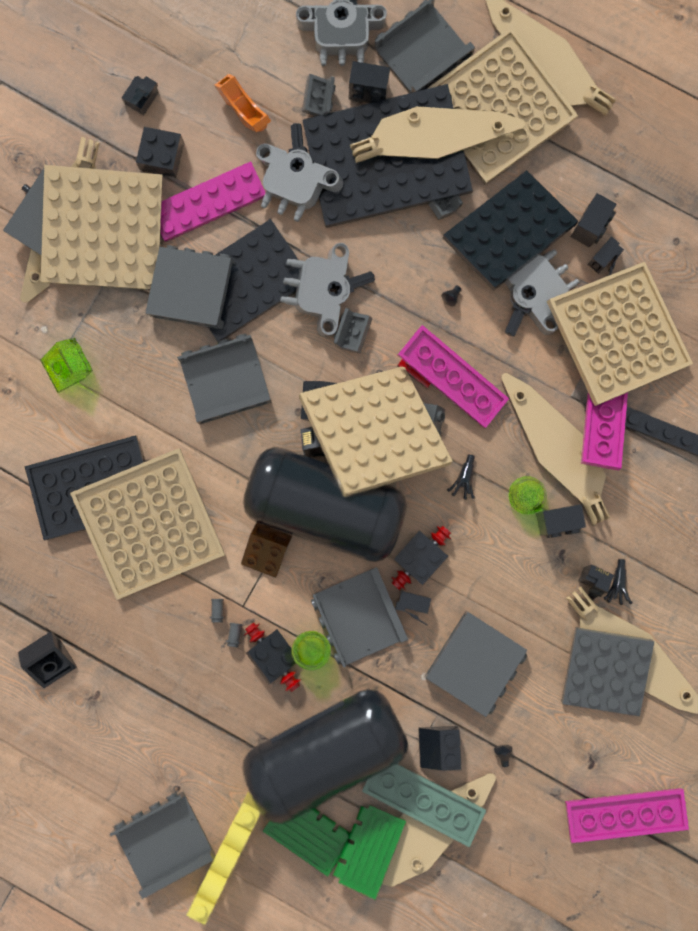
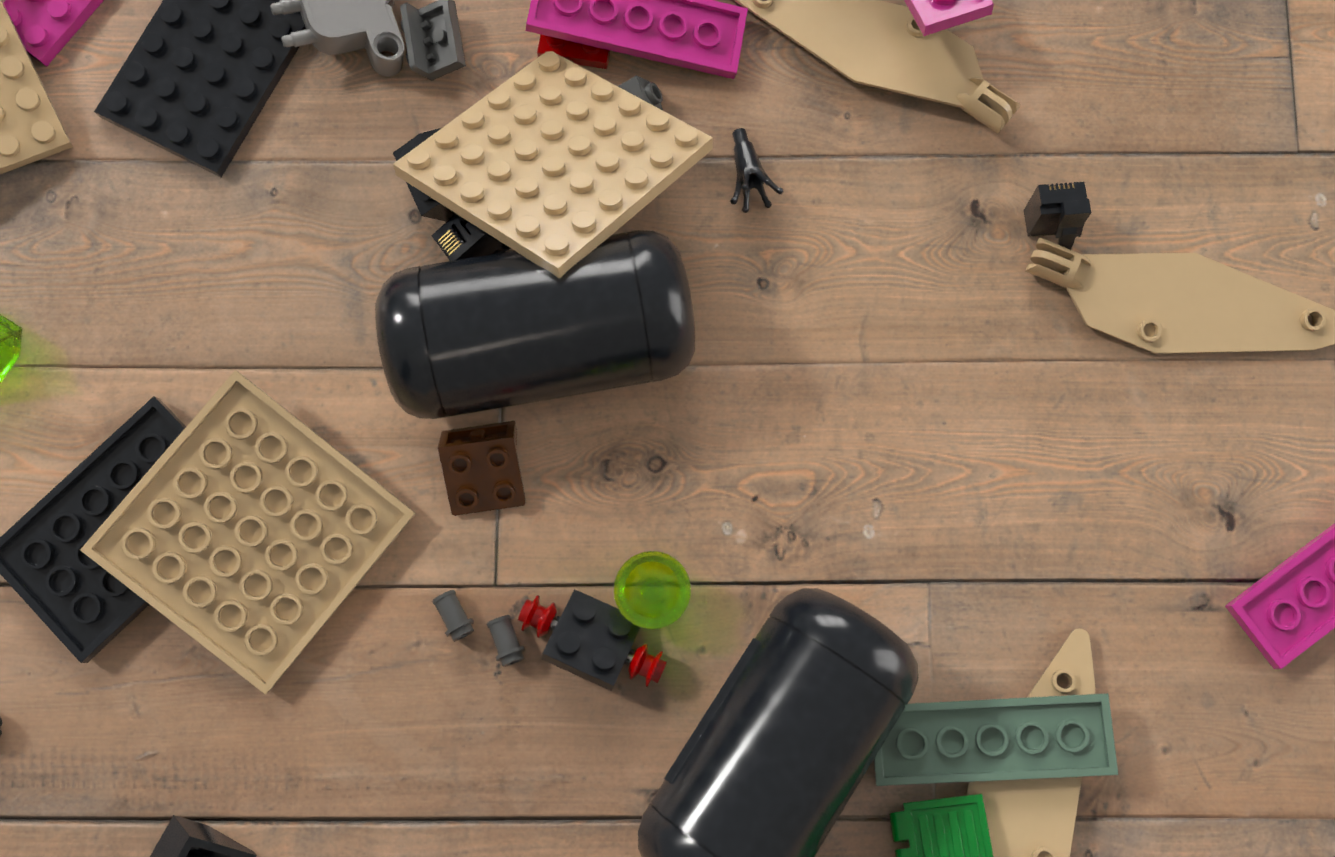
camera: 25 degrees left, 5 degrees down
dark grey panel [145,245,237,330] -> none
dark grey panel [177,334,272,425] -> none
dark grey panel [311,567,408,668] -> none
black plate [391,526,451,591] -> none
black piece [395,591,431,626] -> none
black slope [418,726,461,771] -> none
dark grey panel [425,611,527,717] -> none
black rock [494,745,513,767] -> none
clear neon green cone [509,476,547,514] -> none
black brick [536,504,586,538] -> none
dark grey plate [561,627,655,717] -> none
black piece [604,559,633,605] -> none

